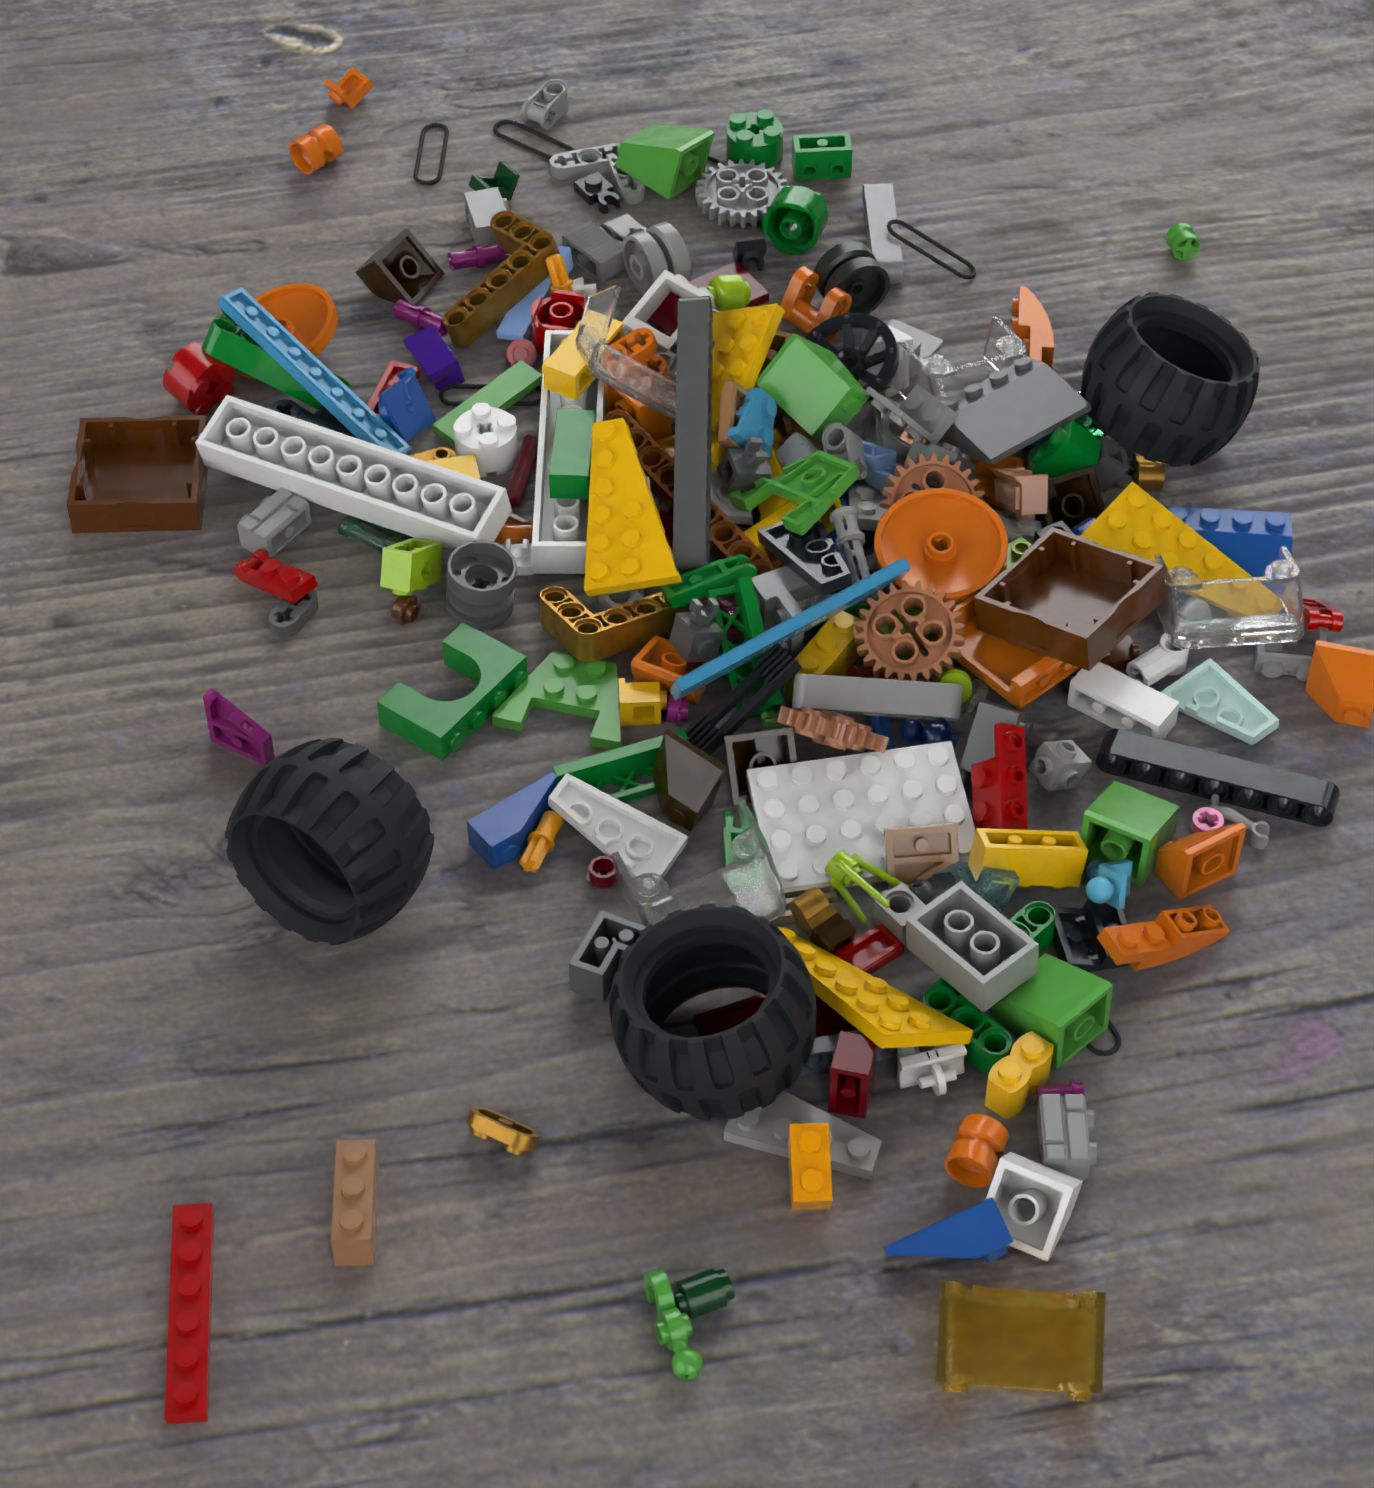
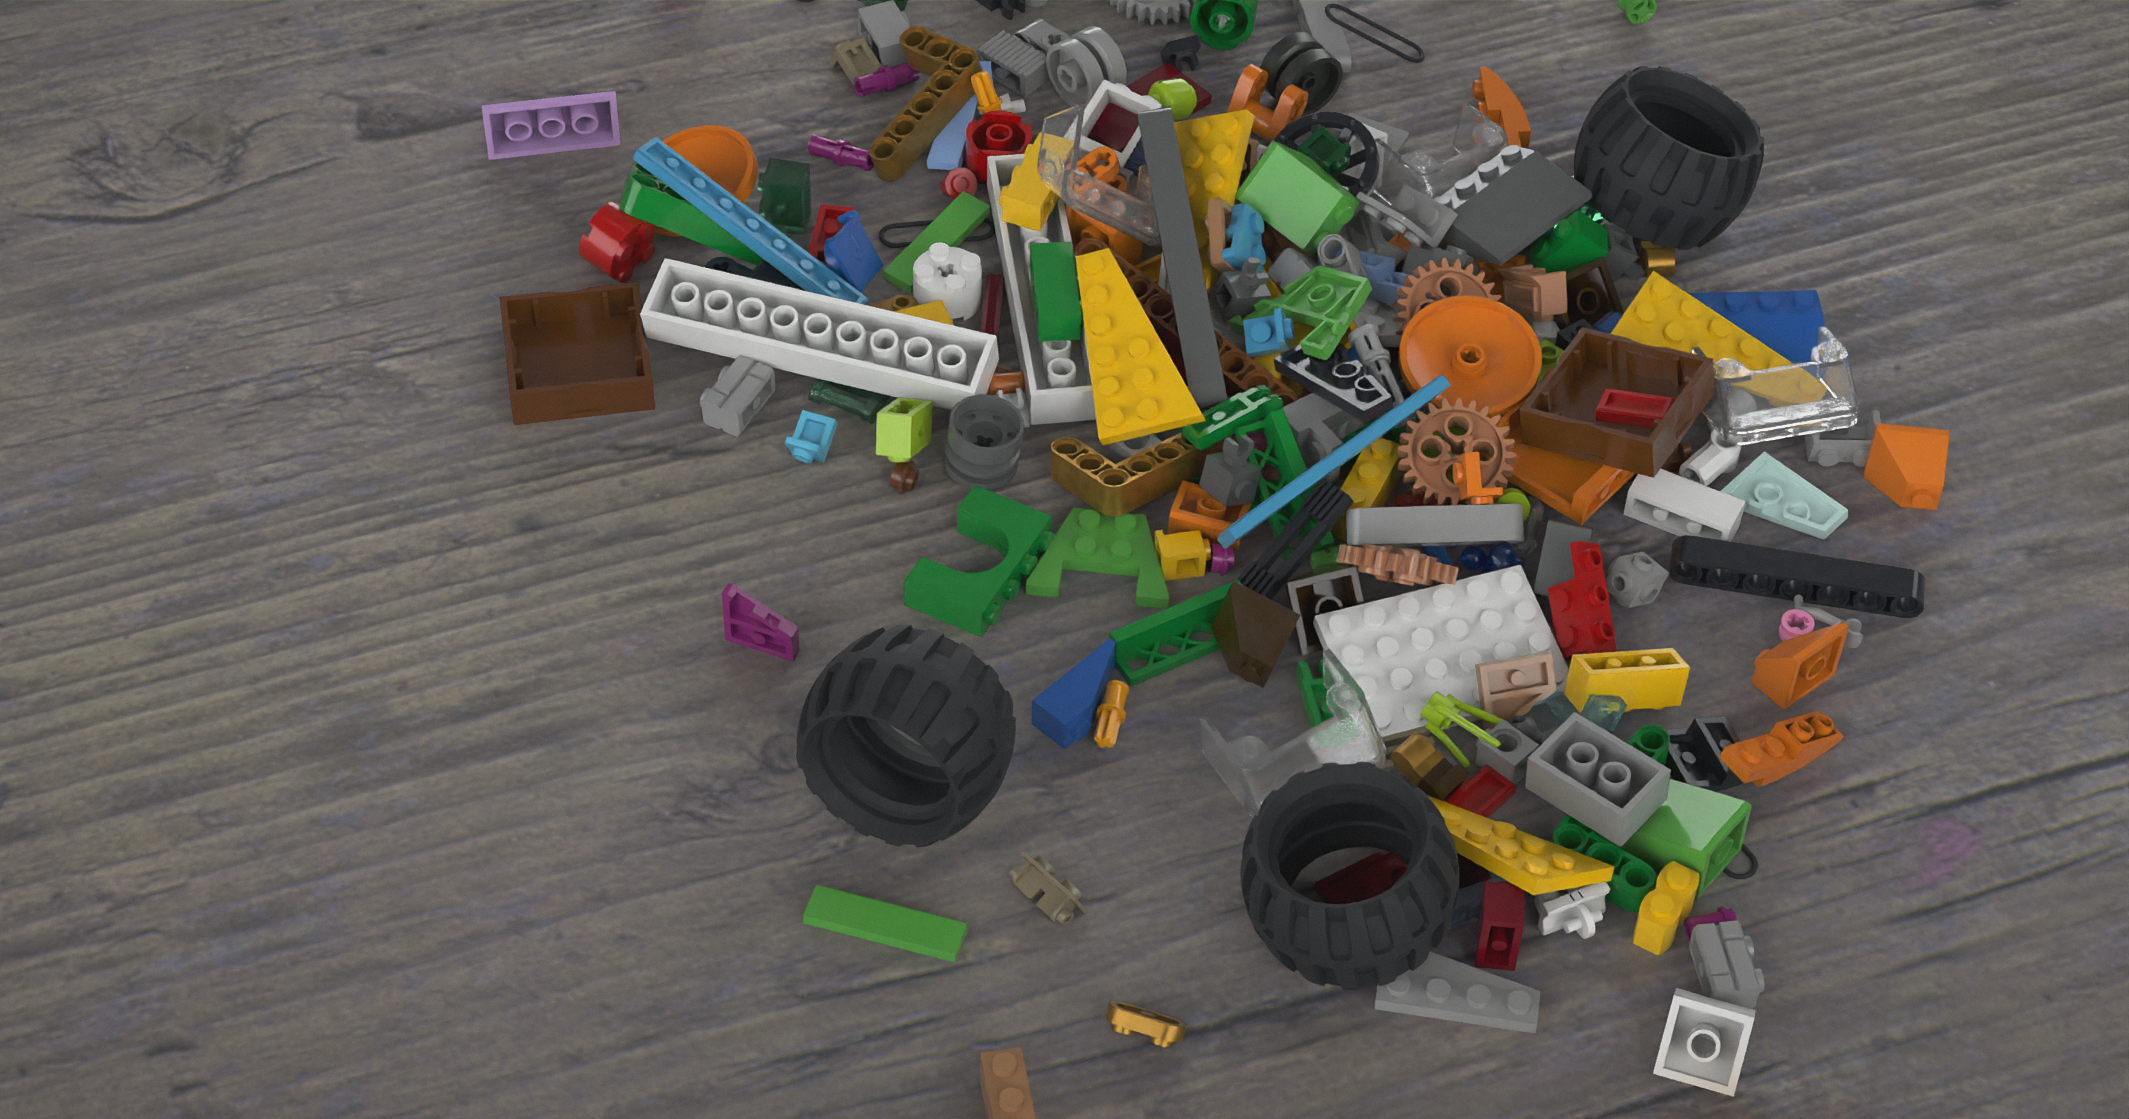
camera: 10 degrees left, 0 degrees up
red plate [233,549,318,604] -> none
dark grey beam [269,589,318,638] -> none
dark brown slope [355,228,445,305] -> none
dark purple hinge [403,325,465,390] -> none
white wing [548,773,688,894] -> none
dark grey brick [569,910,647,1002] -> none
dark red plate [586,856,621,889] -> none
light orange brick [788,1123,833,1210] -> none
blue slope [883,1198,1014,1262] -> none
orange wheel [944,1113,1009,1188] -> none
bright green slope [1081,781,1180,886] -> none
medium azure piece [1086,859,1133,910] -> none
red plate [1284,597,1343,632] -> none
none -> lavender slope [482,91,621,160]
none -> clear green brick [758,158,812,236]
none -> medium azure bracket [785,410,838,463]
none -> bright green tile [803,884,967,963]
none -> dark tan bracket [829,37,882,86]
none -> dark tan hinge [1009,850,1087,925]
none -> dark azure bracket [1243,308,1295,357]
none -> dark green bracket [1298,125,1351,175]
none -> orange bracket [1452,452,1503,505]
none -> red tile [1595,388,1676,428]

